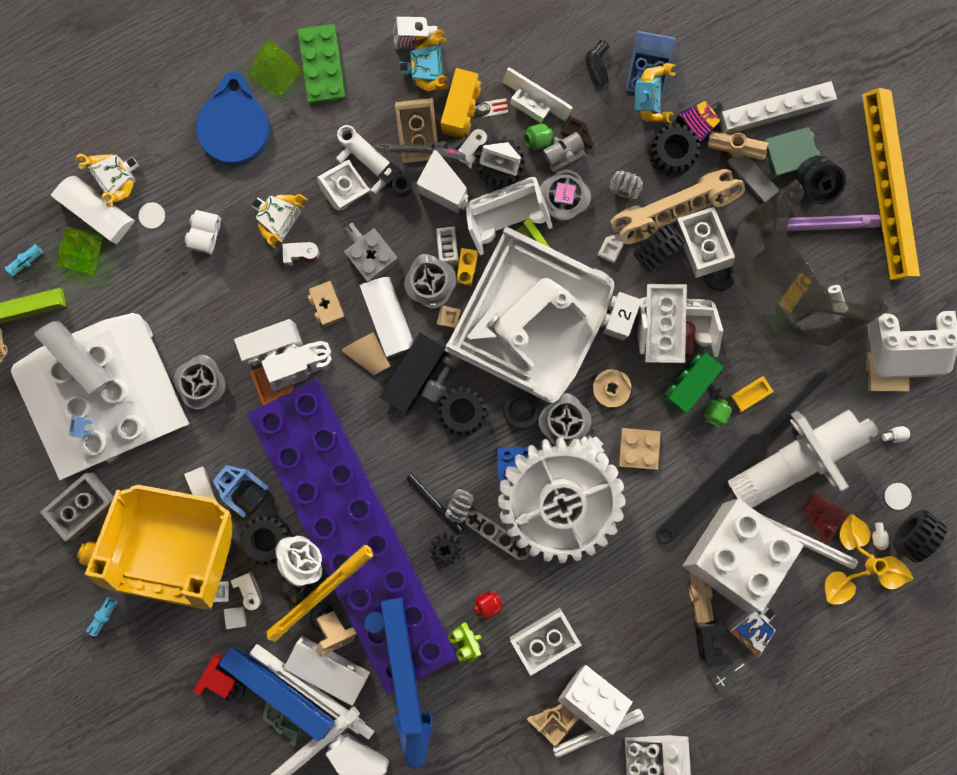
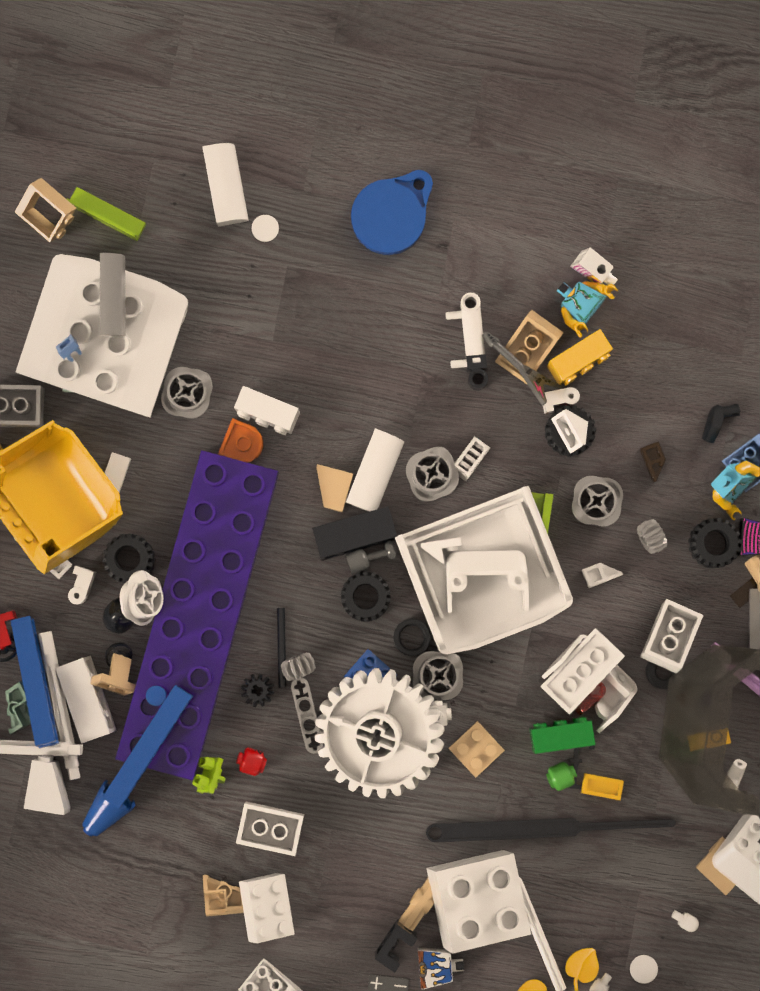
camera: 45 degrees right, 0 degrees up
medium azure pin [5,244,44,277] -> none
clear neon green slope [56,227,104,277] -> none
torso [75,154,139,208] -> none
white brick [185,210,221,255] -> none
medium blue piece [213,465,269,518] -> none
white tile [224,606,247,629] -> none
clear neon green slope [249,39,302,98] -> none
torso [252,194,308,249] -> none
white brick [261,341,332,392] -> none
yellow piece [267,545,373,642] -> none
white leg [282,242,320,266] -> none
bright green plate [298,24,346,104] -> none
tan brick [308,281,346,327] -> none
white slope [317,160,371,211] -> none
light grey brick [343,223,399,282] -> none
white slope [416,150,469,214] -> none
tan plate [437,305,461,328] -> none
yellow leg [457,248,478,286] -> none
white windscreen [466,177,553,255] -> none
sticker [473,98,508,119] -> none
white bracket [503,67,573,123] -> none
bright green head [524,123,553,151] -> none
light grey pin [542,132,586,173] -> none
white axle [553,709,644,758] -> none
bright pink tile [554,182,576,205] -> none
tan plate [592,369,631,408] -> none
white brick [601,292,641,341] -> none
tan piece [610,169,745,244] -> none
black tyre [633,223,686,272] -> none
white piece [728,410,878,508] -> none
clear red slope [804,491,849,545] -> none

